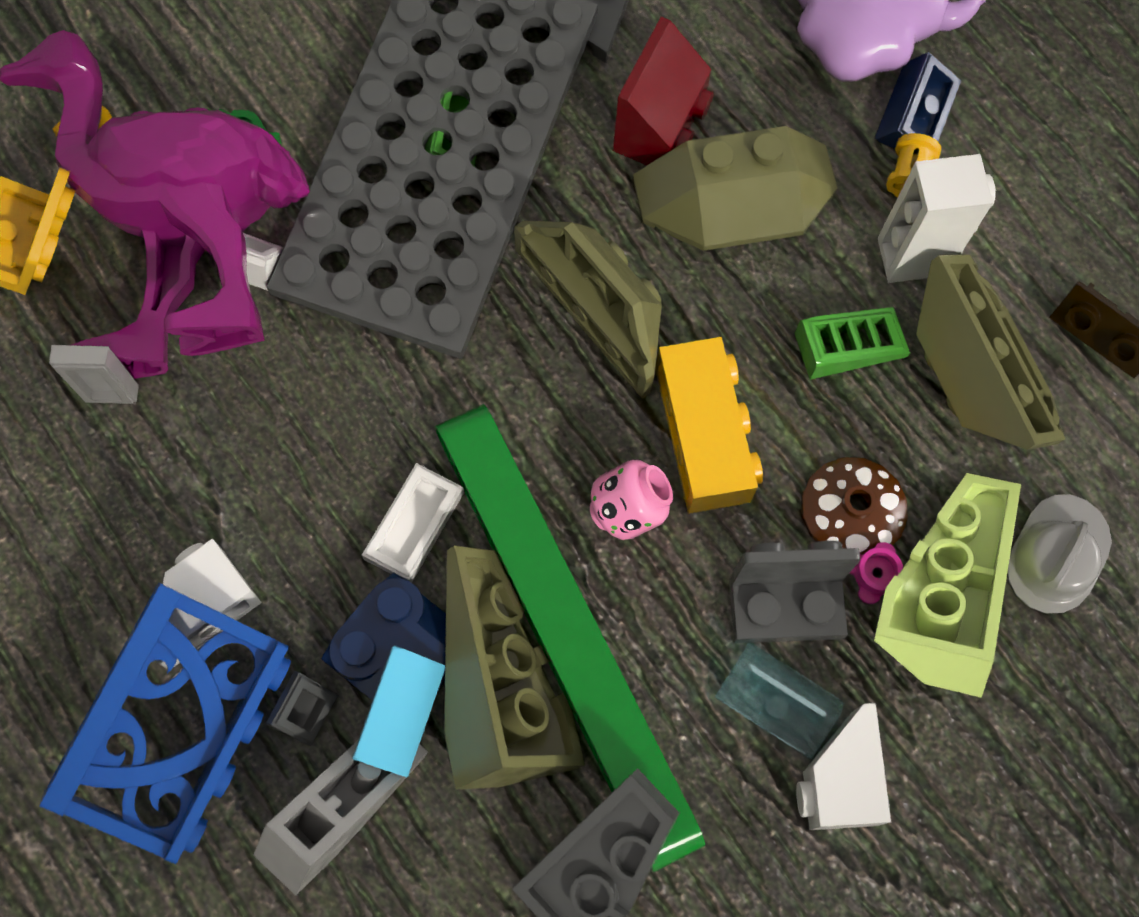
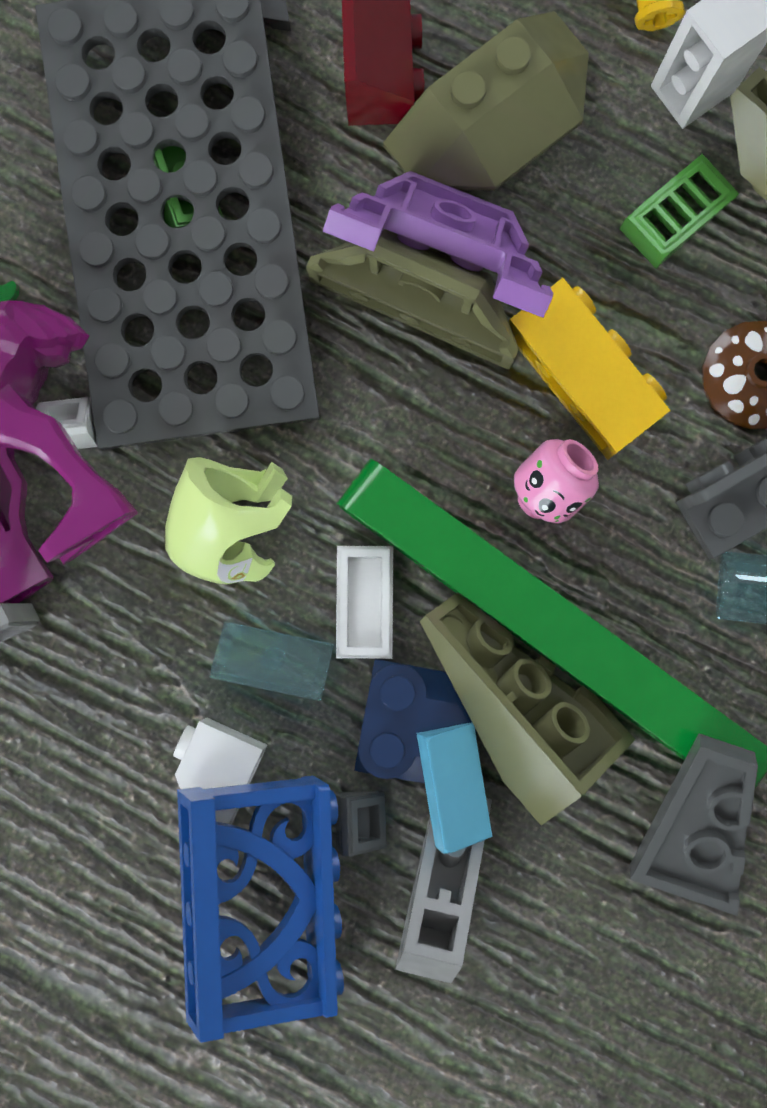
camera: 20 degrees left, 15 degrees up
none -> yellowish green piece [165,457,292,585]
none -> clear light blue slope [209,622,334,701]
none -> medium lavender wing [323,171,553,318]

